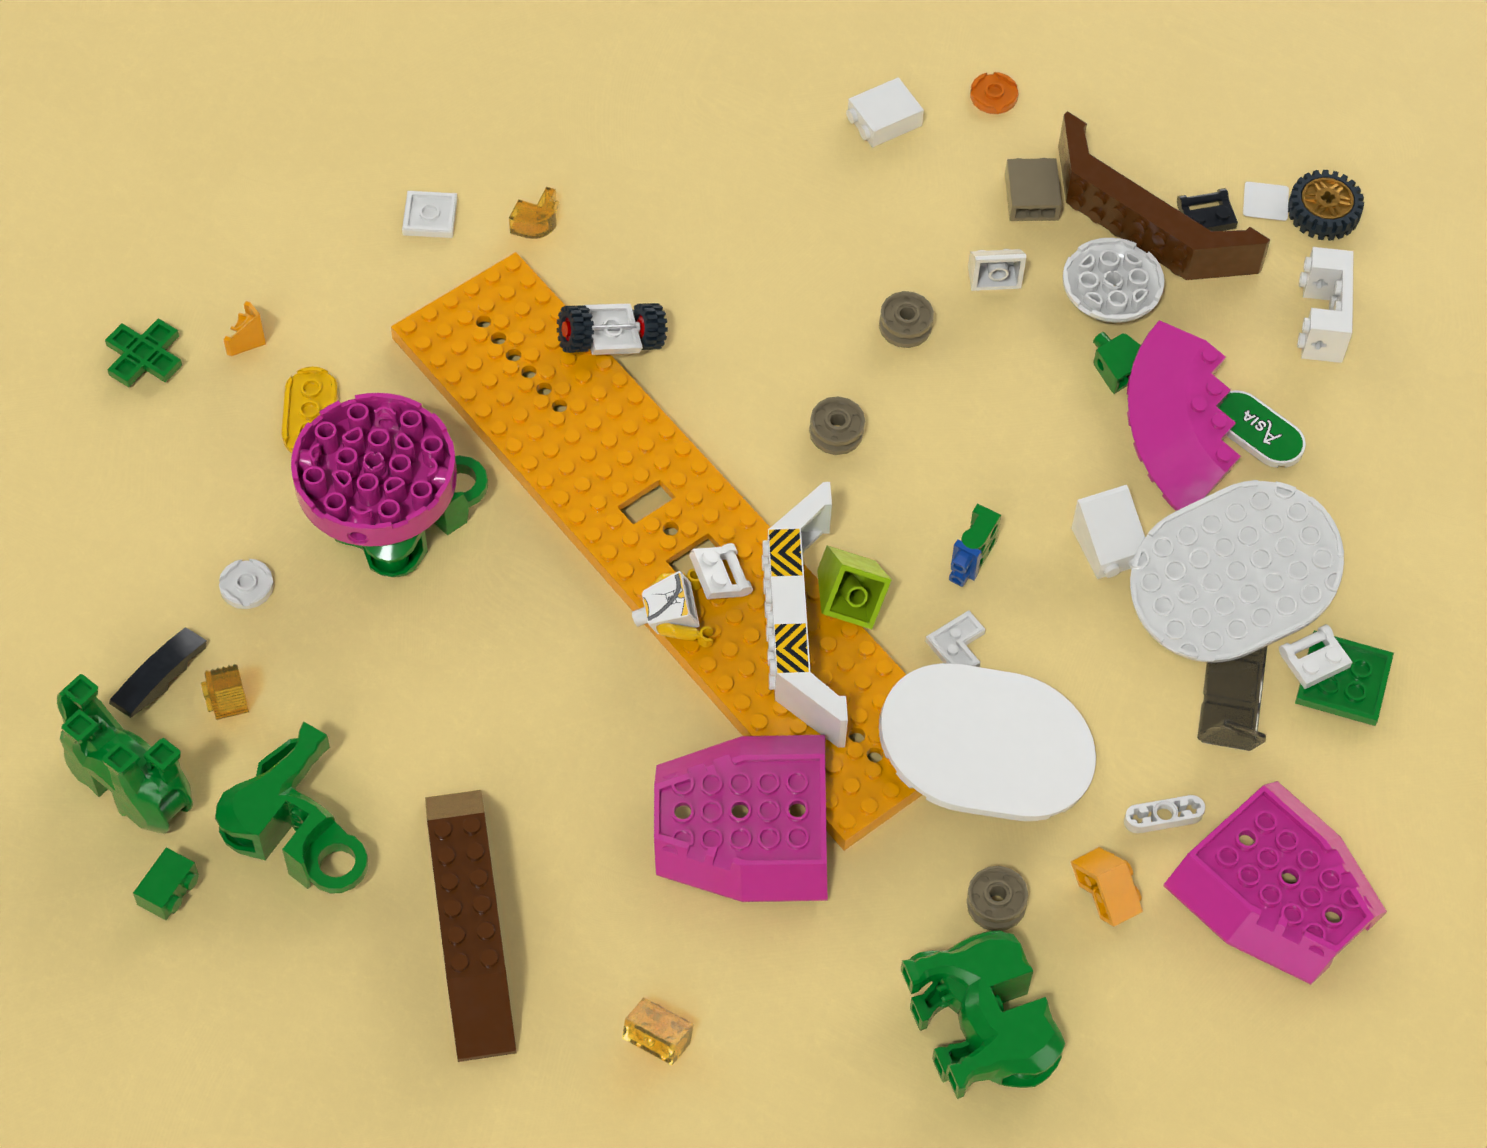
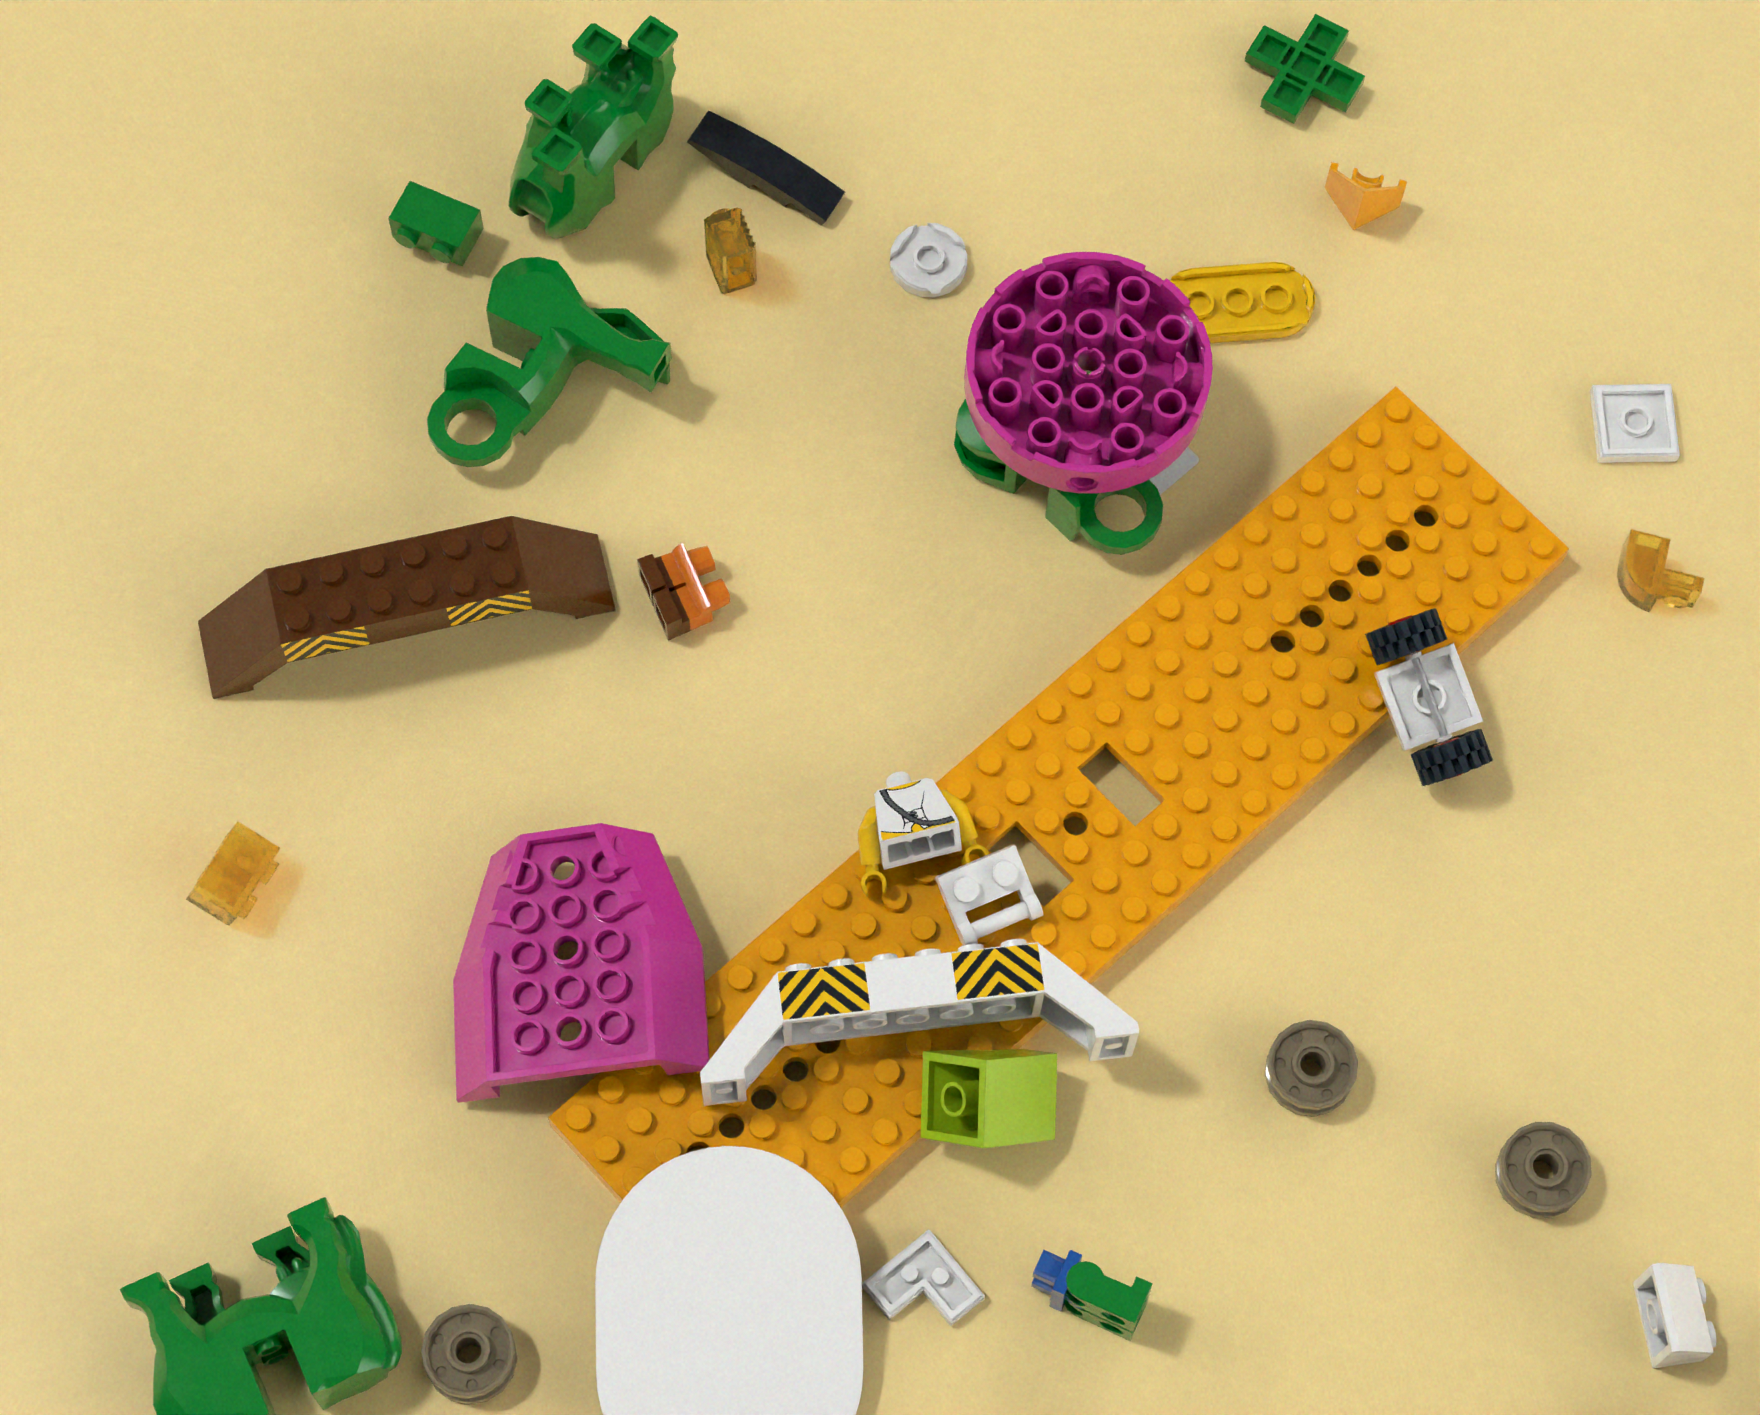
camera: 85 degrees right, 10 degrees up
none -> hips [637,543,730,641]

